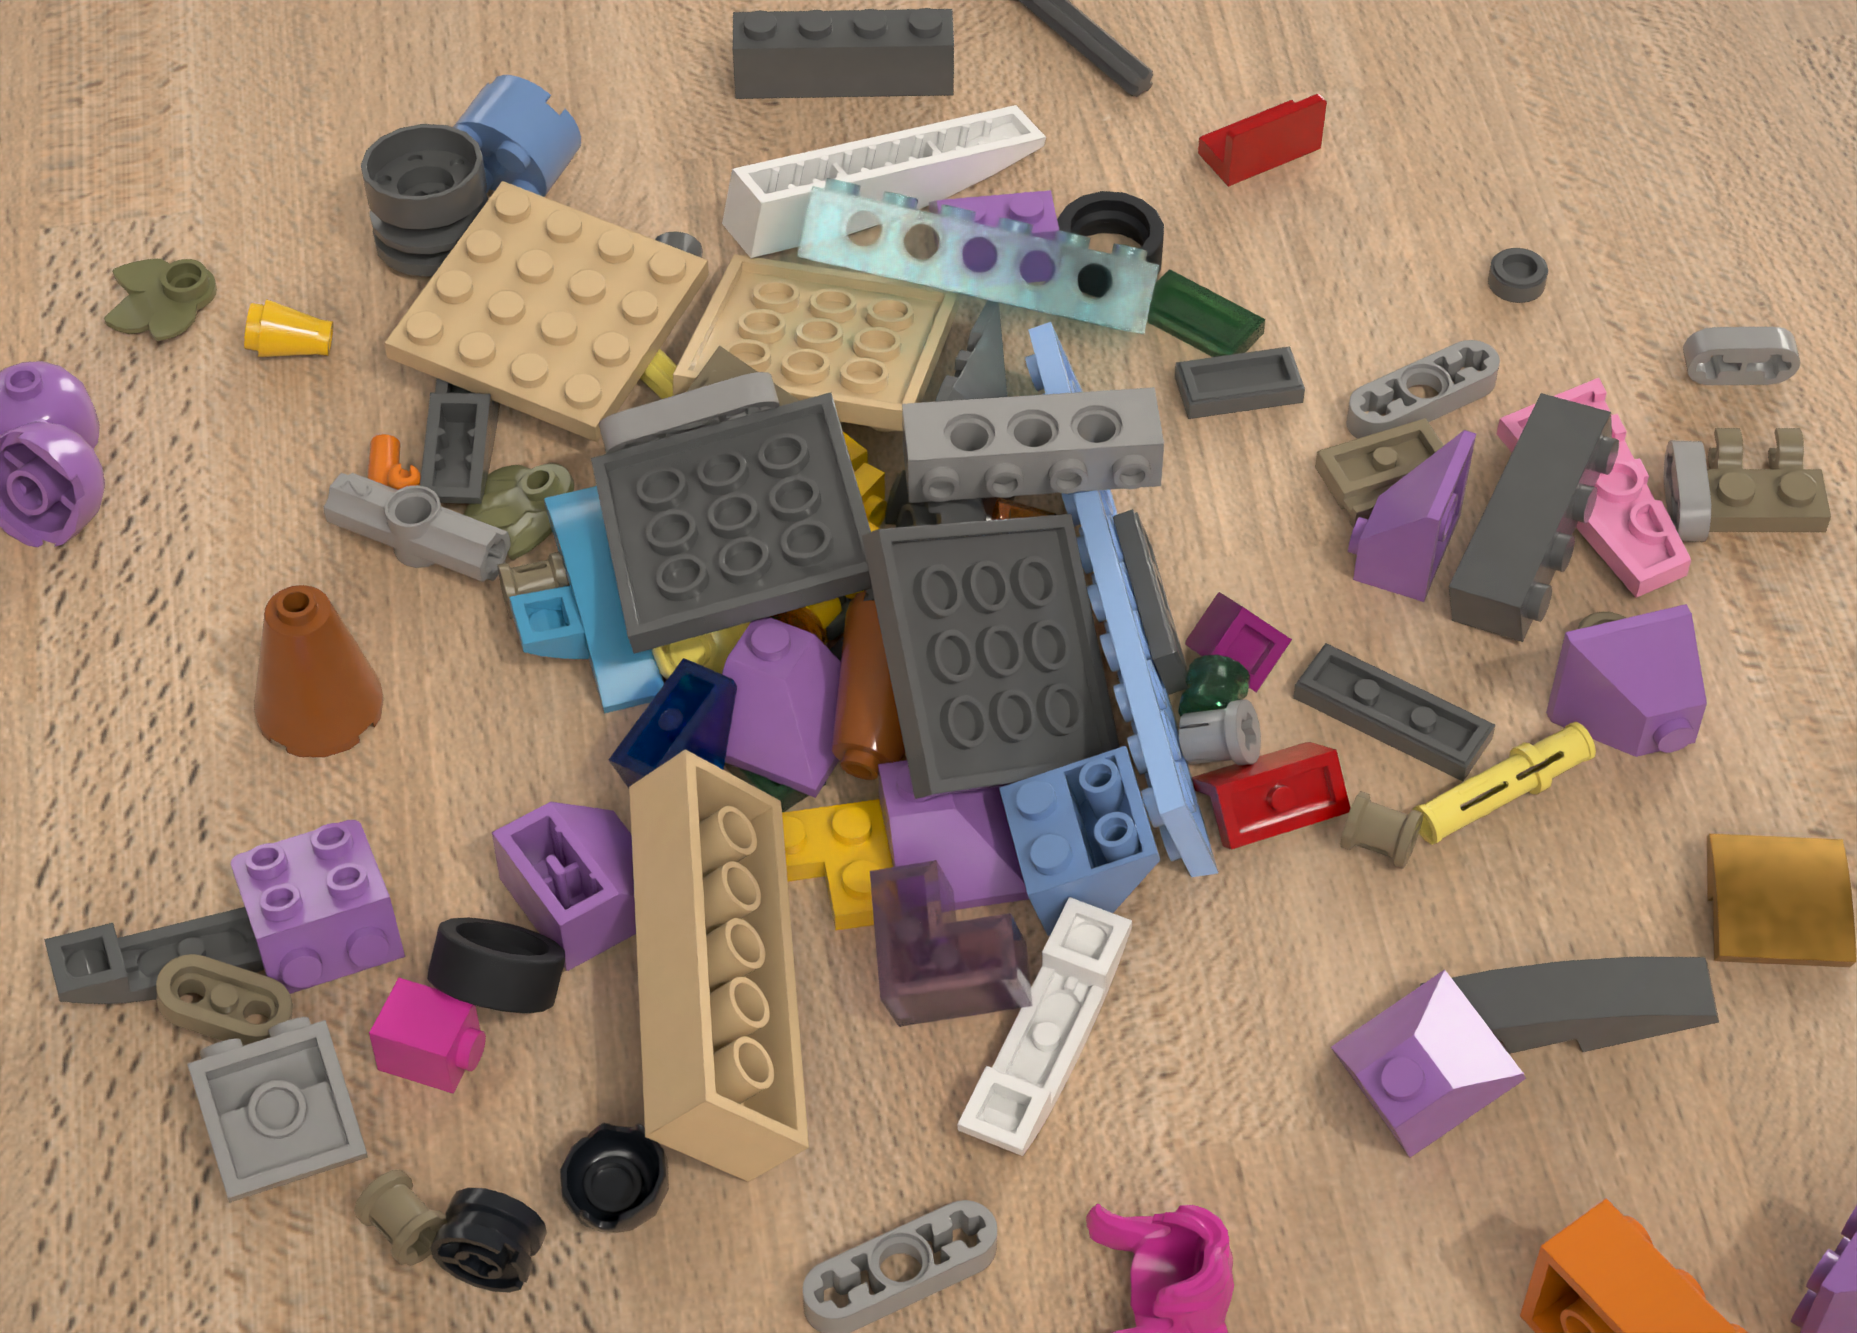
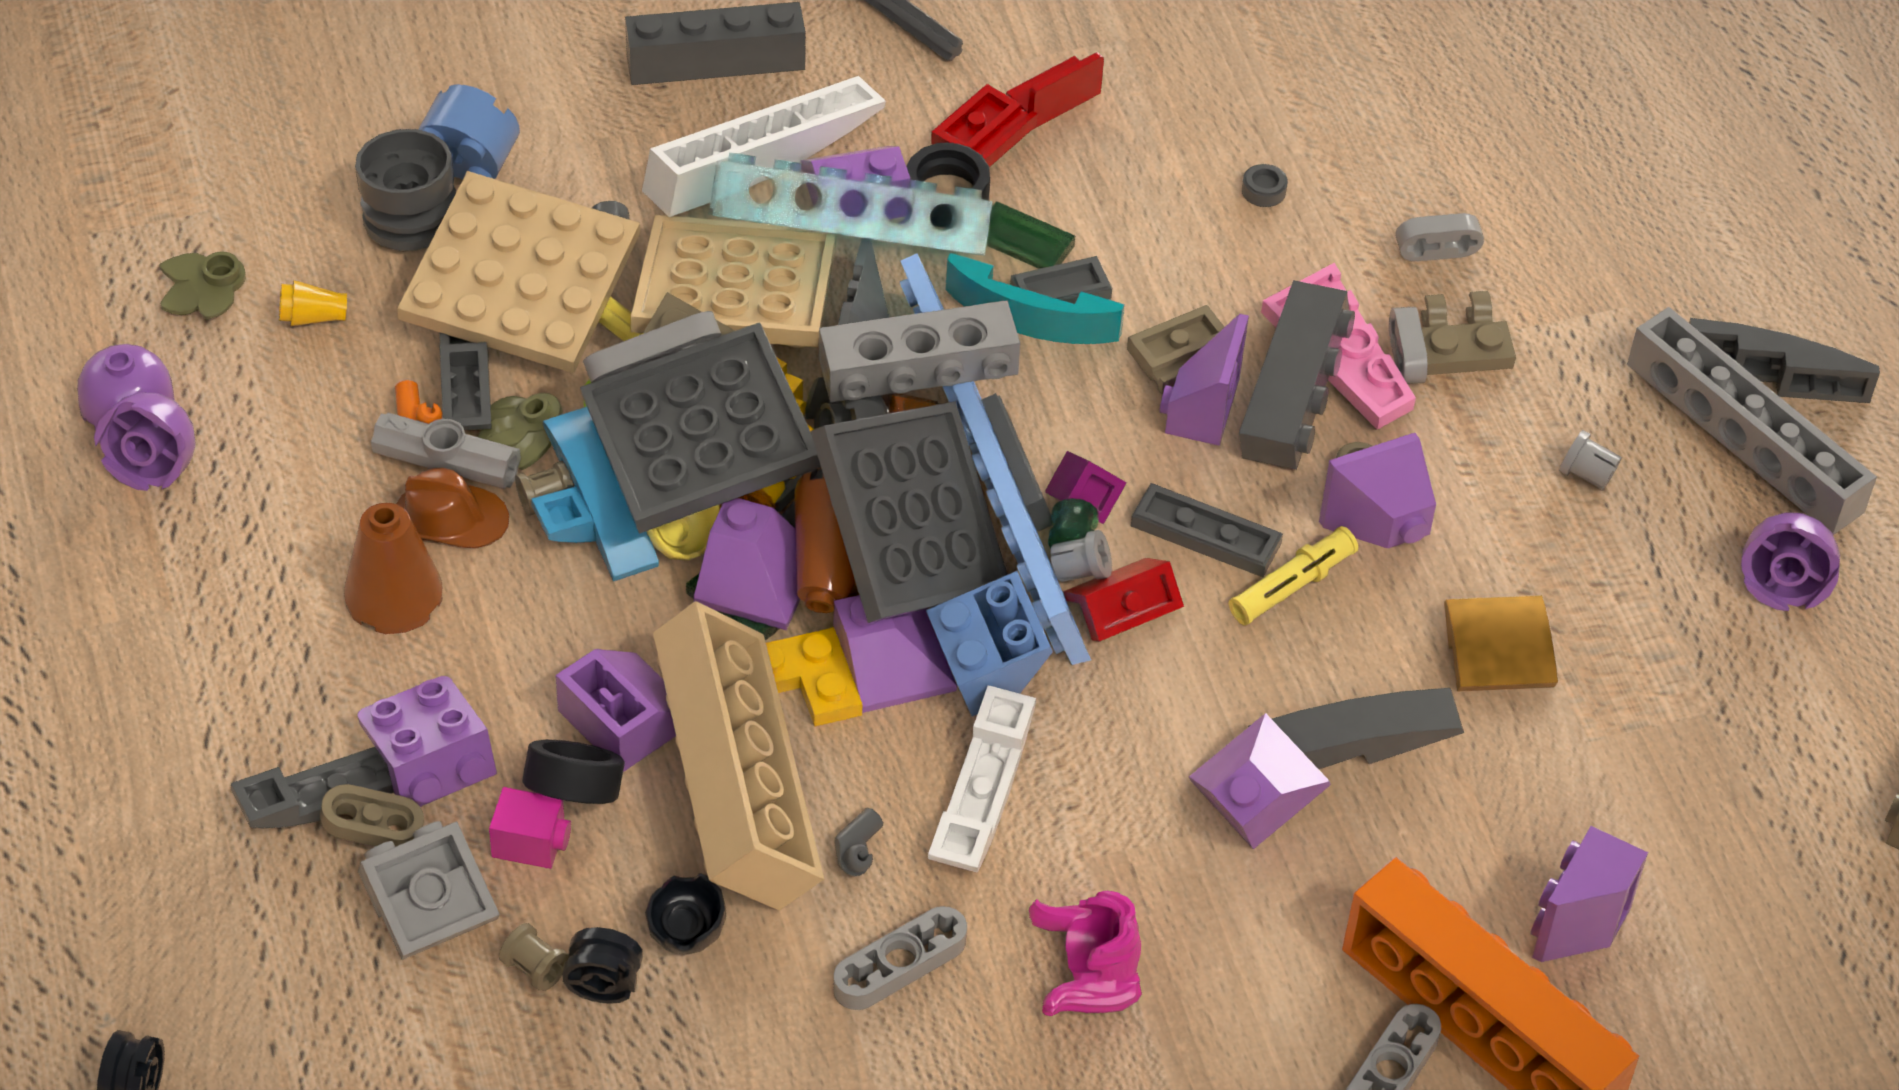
camera: 10 degrees left, 0 degrees up
clear blue slope [608,658,737,789] -> none
brick [870,860,1033,1027] -> none
dark tan bush [1340,791,1423,869] -> none
light grey beam [1346,340,1500,439] -> none
none -> dark orange piece [396,468,509,548]
none -> dark grey arm [834,808,883,876]
none -> red plate [931,84,1037,167]
none -> teal slope [946,253,1125,344]

